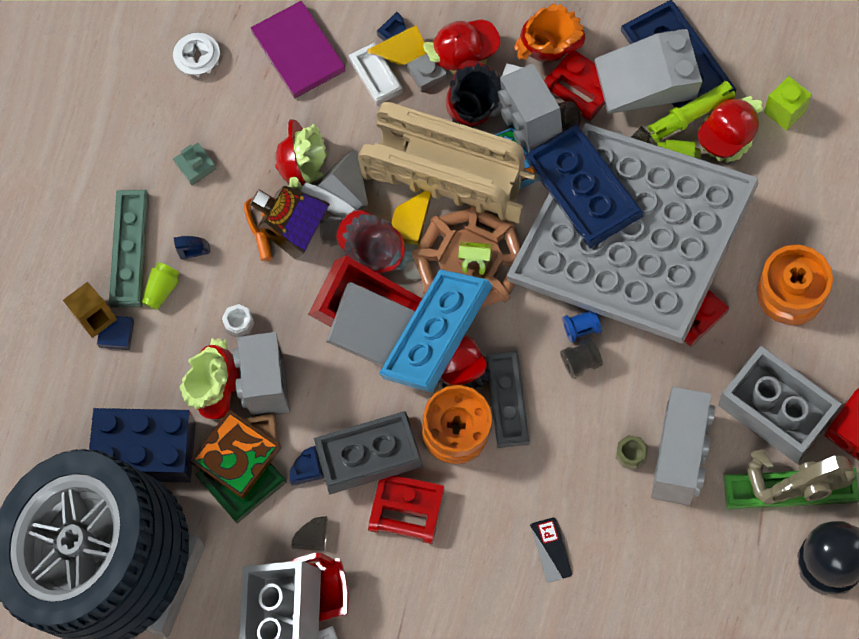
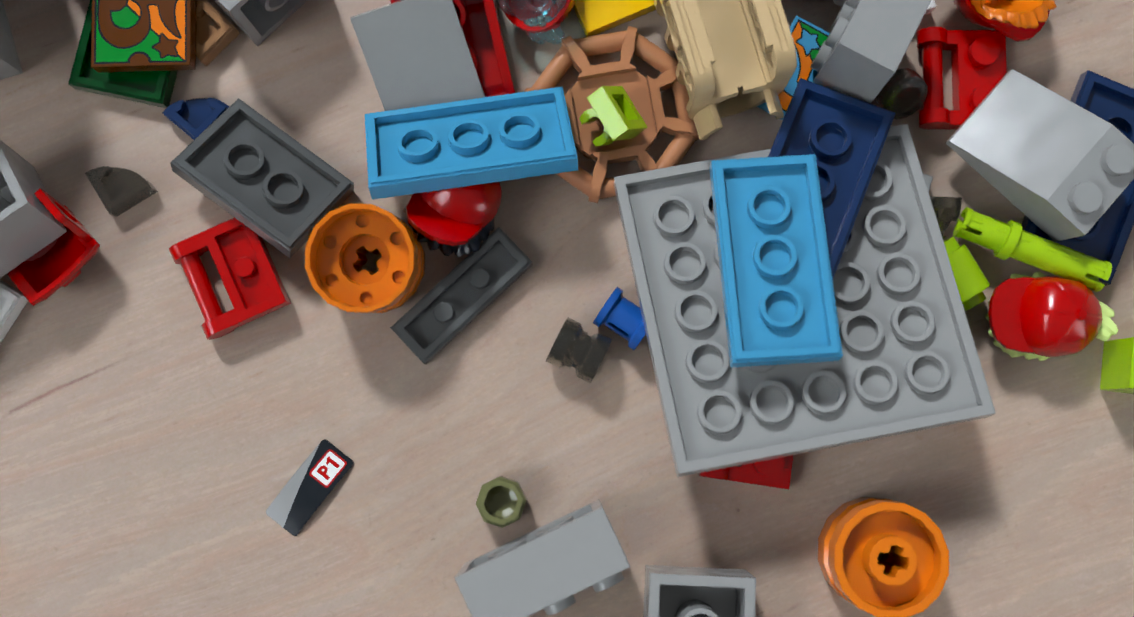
camera: 45 degrees right, 15 degrees up
none -> dark azure tile [709,154,843,368]

